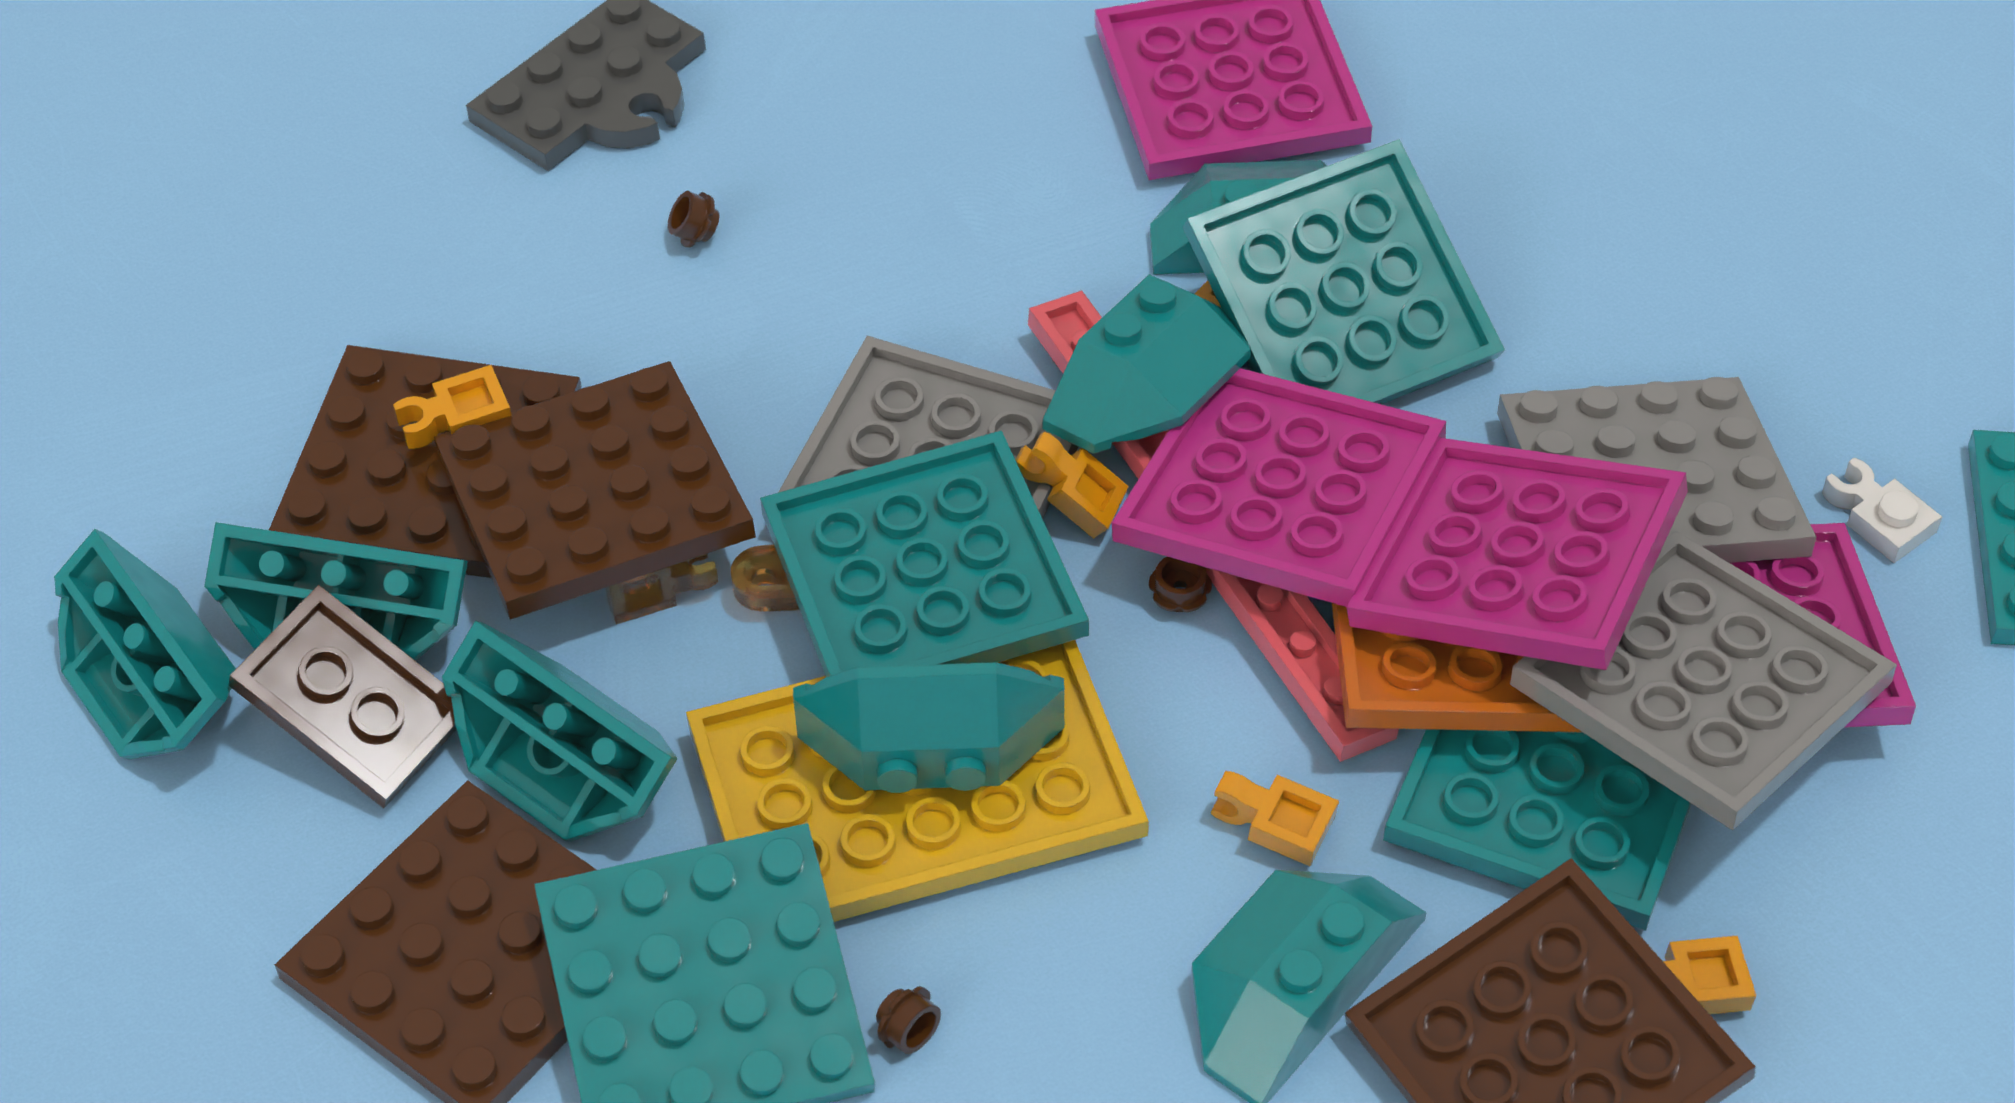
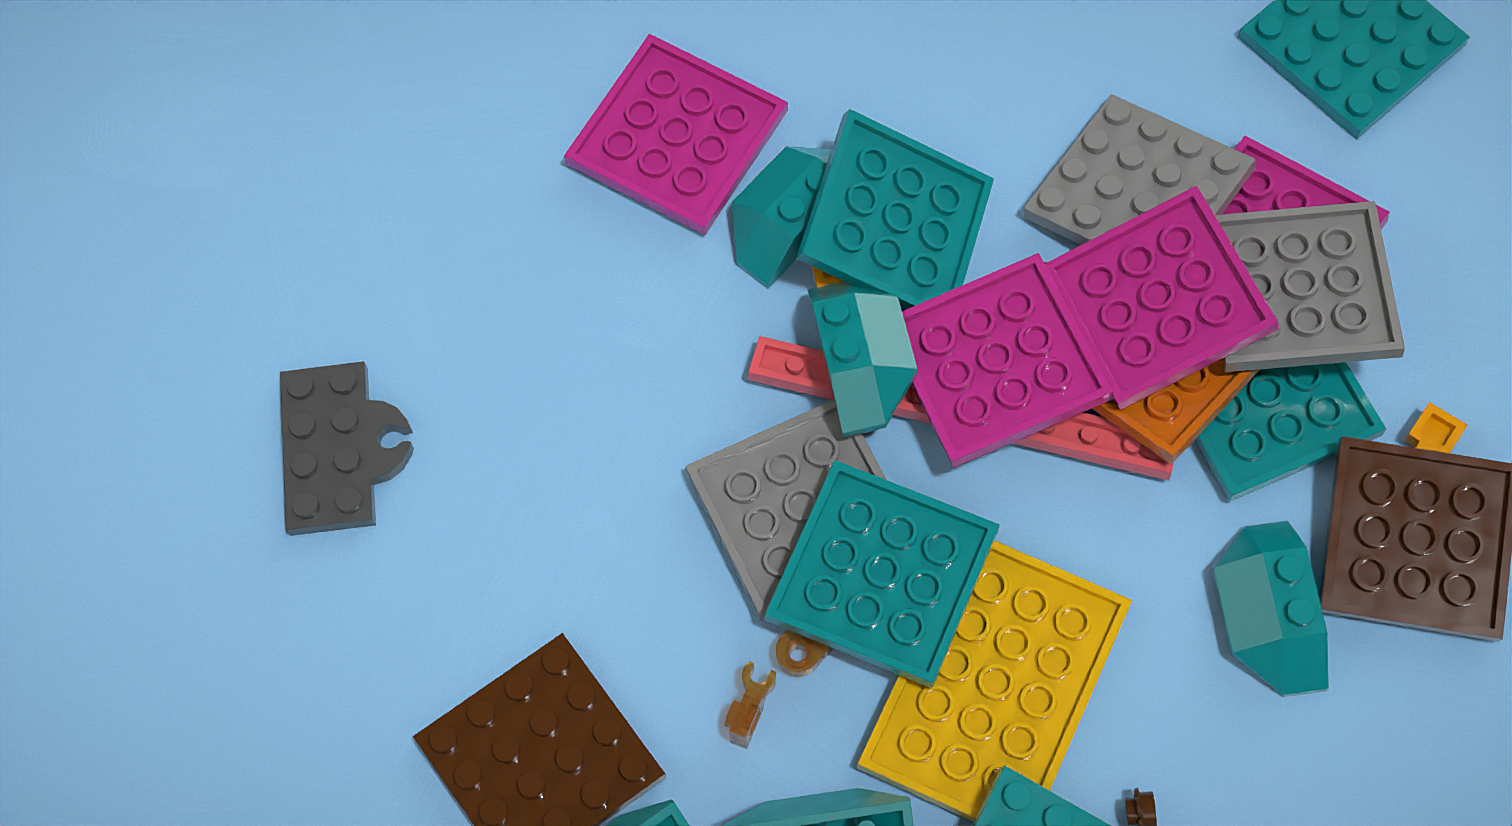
camera: 45 degrees left, 15 degrees up
light orange plate [393,365,512,449] -> none
reddish brown plate [434,361,756,620] -> none
reddish brown plate [668,191,719,247] -> none
teal wedge [793,662,1064,793] -> none
light orange plate [1015,432,1129,539] -> none
reddish brown plate [1148,557,1212,613] -> none
light orange plate [1211,771,1339,866] -> none
white plate [1822,458,1942,563] -> none

